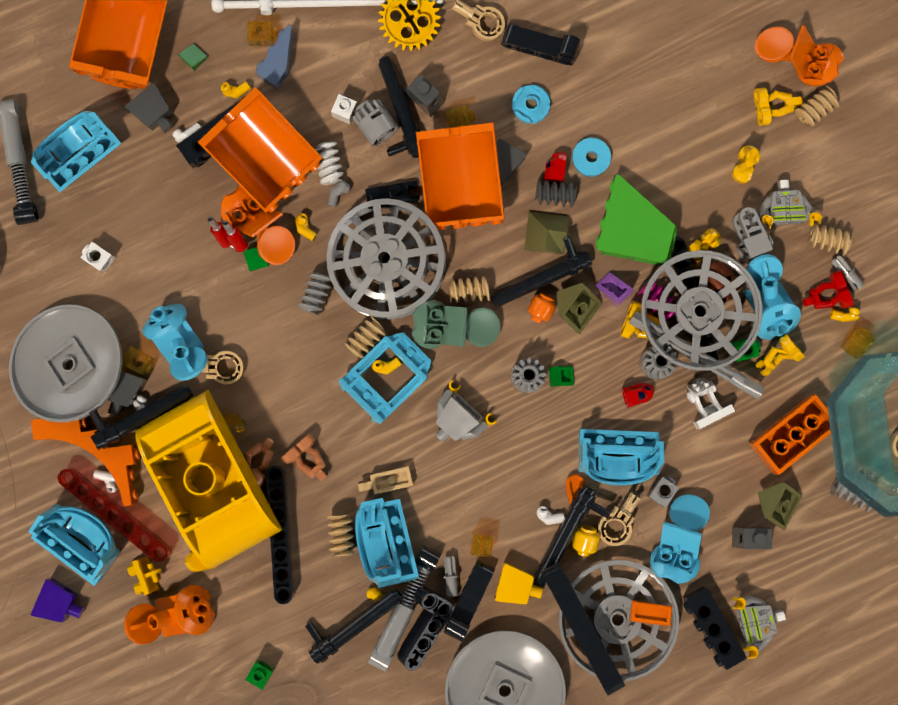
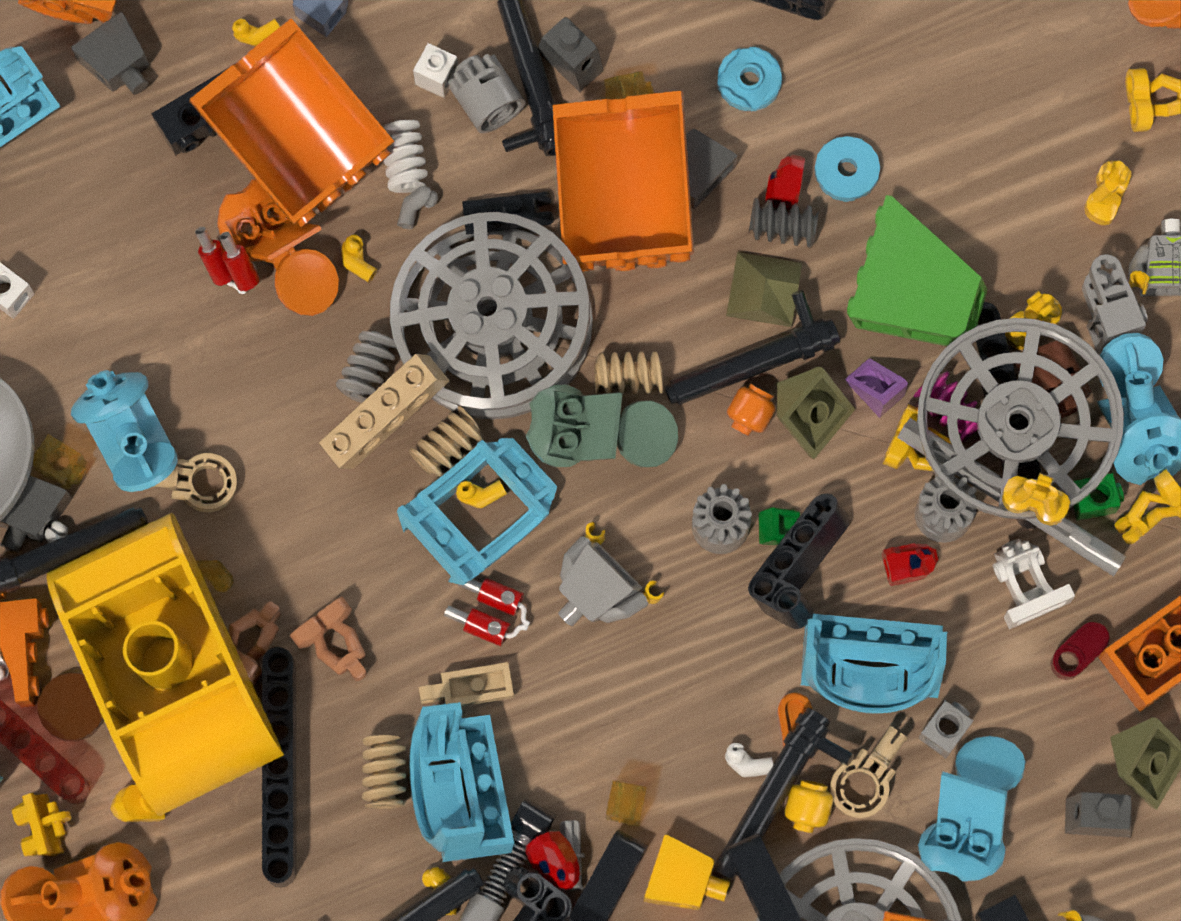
camera: 10 degrees right, 10 degrees down
white arm [172,123,201,143] -> none
green slope [243,247,269,272] -> none
none -> reddish brown tile [37,673,104,742]
none -> tan brick [319,354,450,469]
none -> red piece [444,578,530,647]
none -> red rock [525,831,580,889]
none -> black beam [748,493,850,629]
none -> yellow piece [1002,474,1070,526]
none -> dark red piece [1050,622,1110,680]

